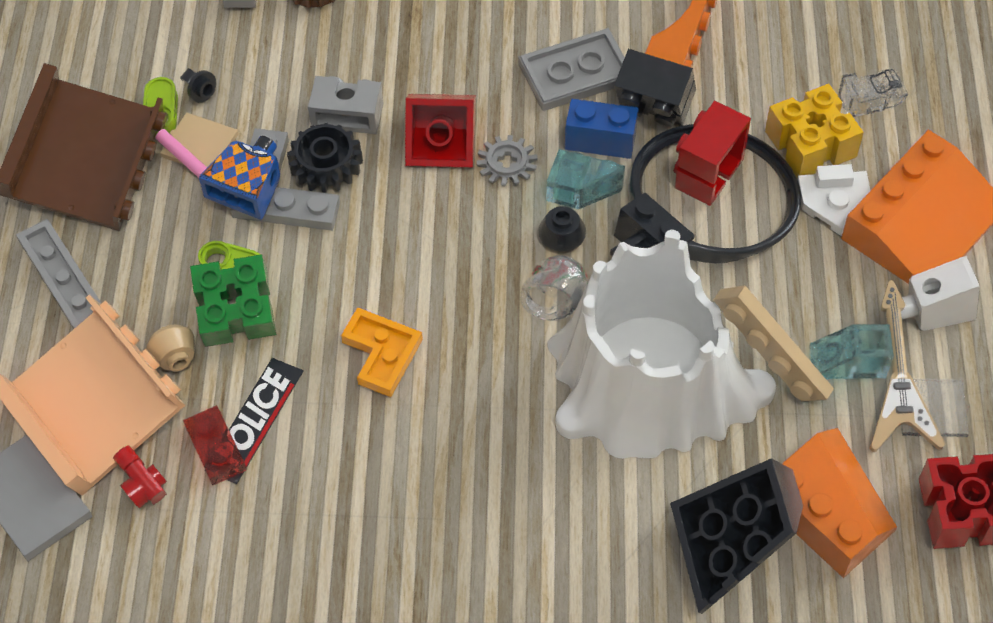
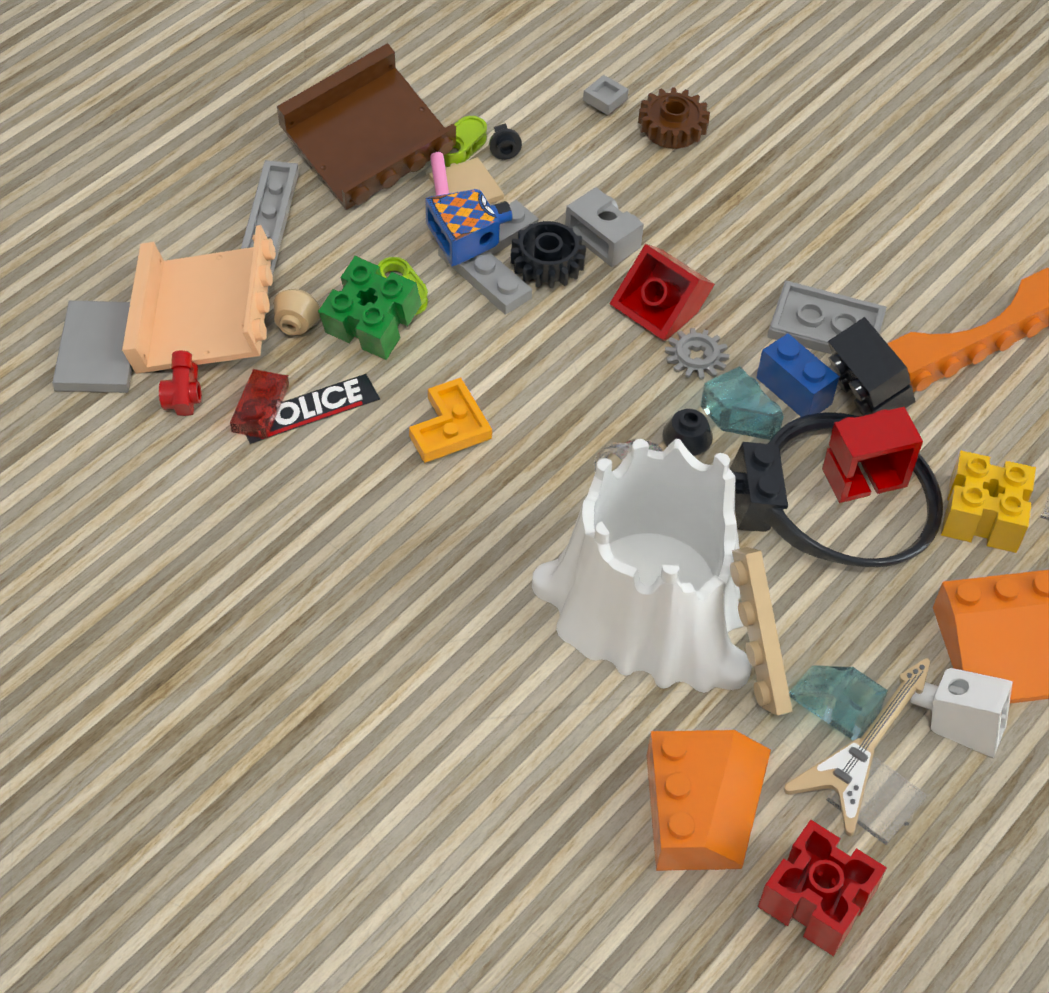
camera: 35 degrees right, 5 degrees down
black wedge [670,458,803,614] -> none
white plate [797,164,871,236] -> none

